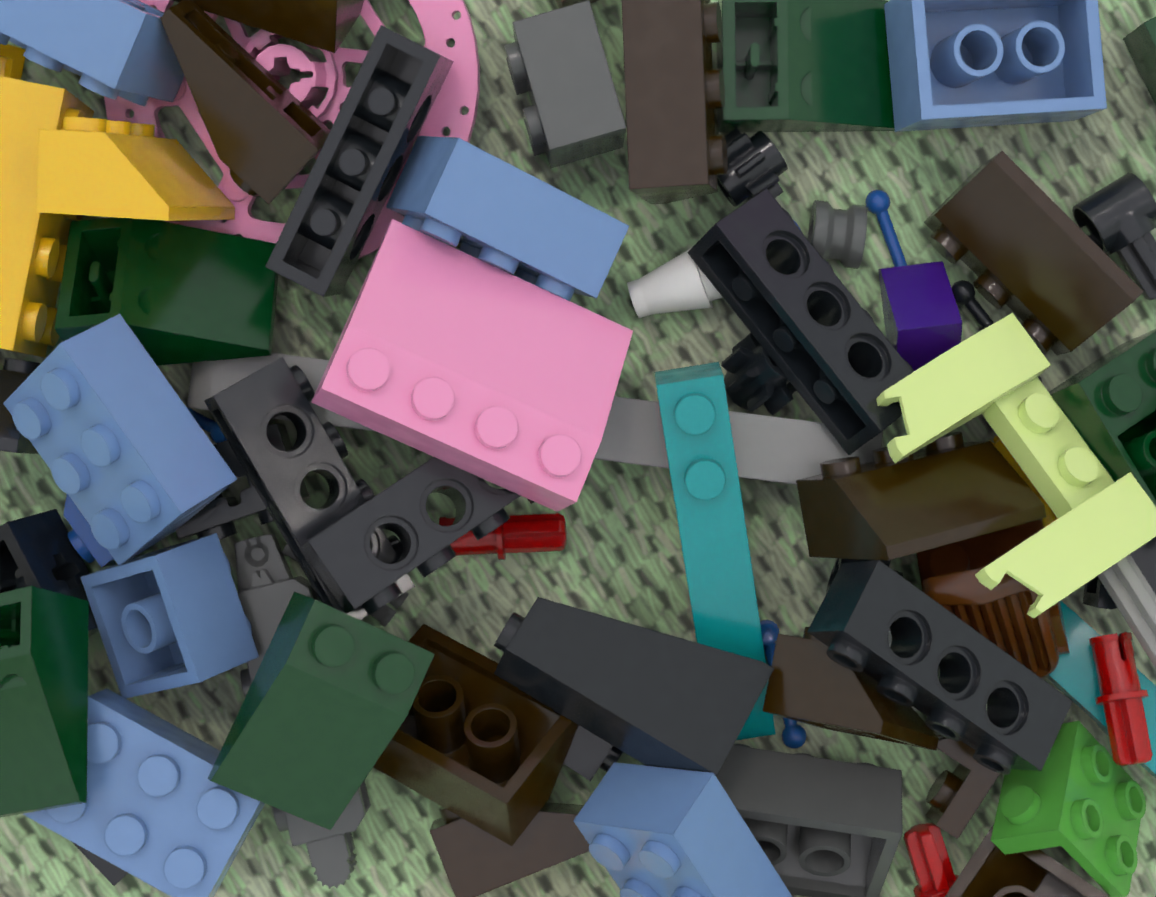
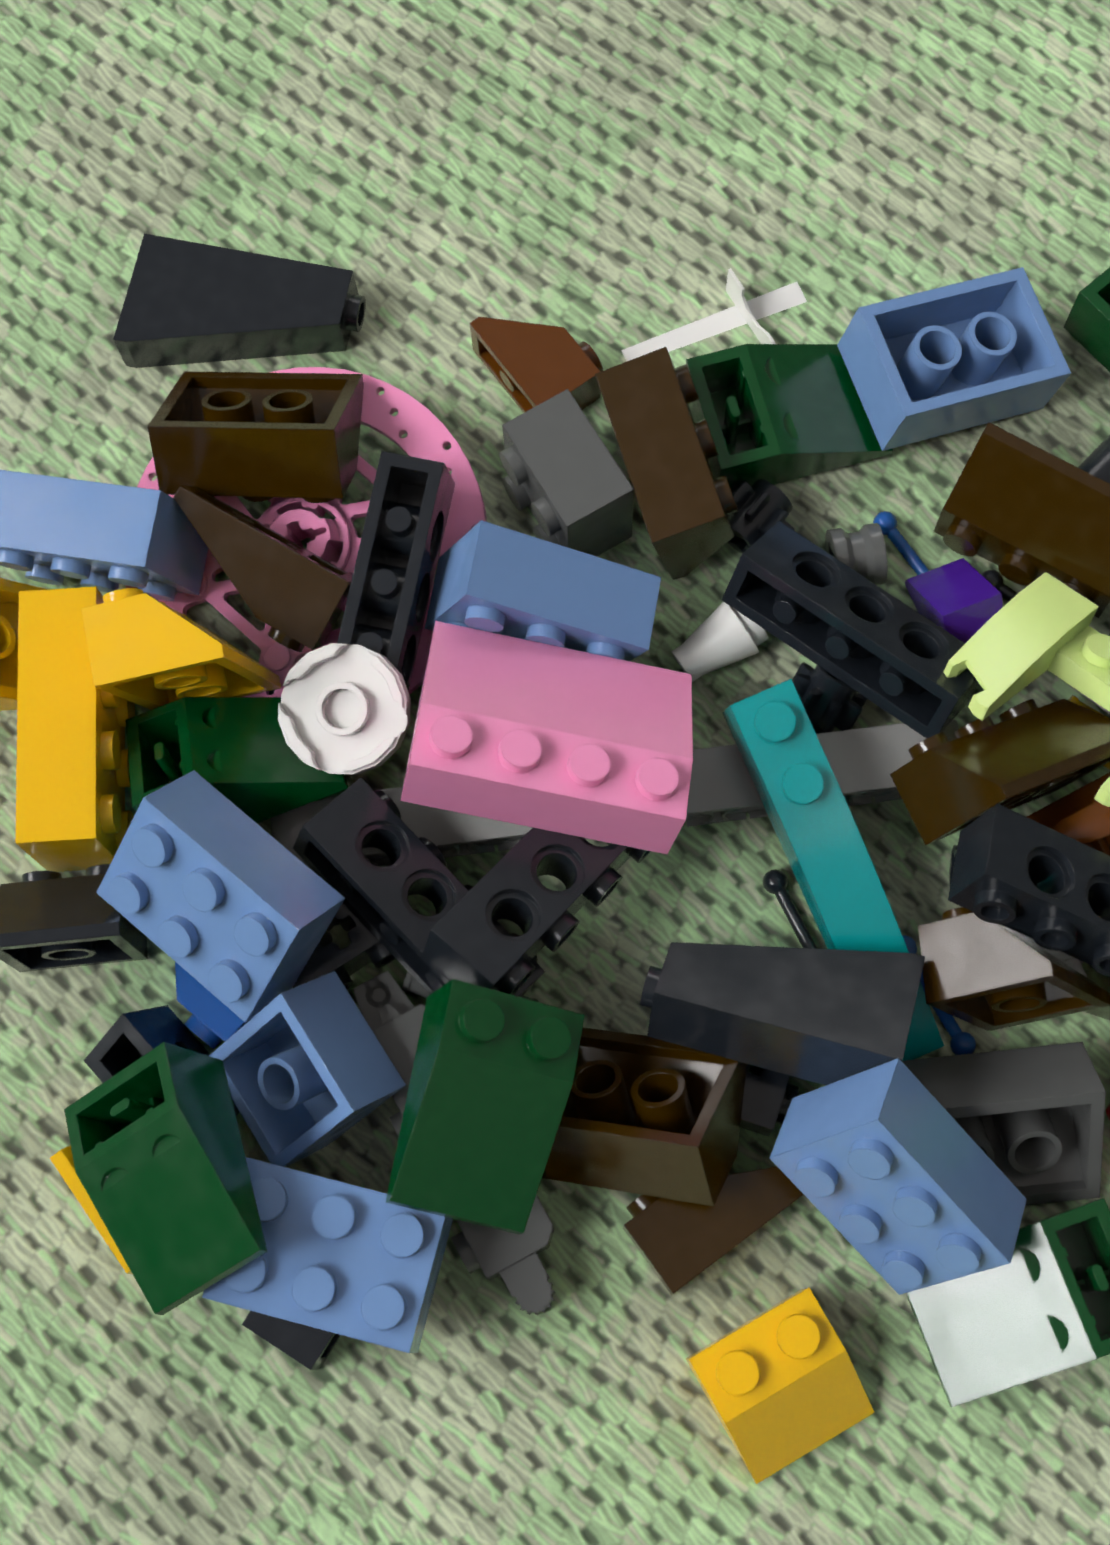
camera: 15 degrees left, 15 degrees down
red axle [439,513,567,560] -> none
none -> white tile [278,643,411,775]
none -> black hinge [763,869,818,949]

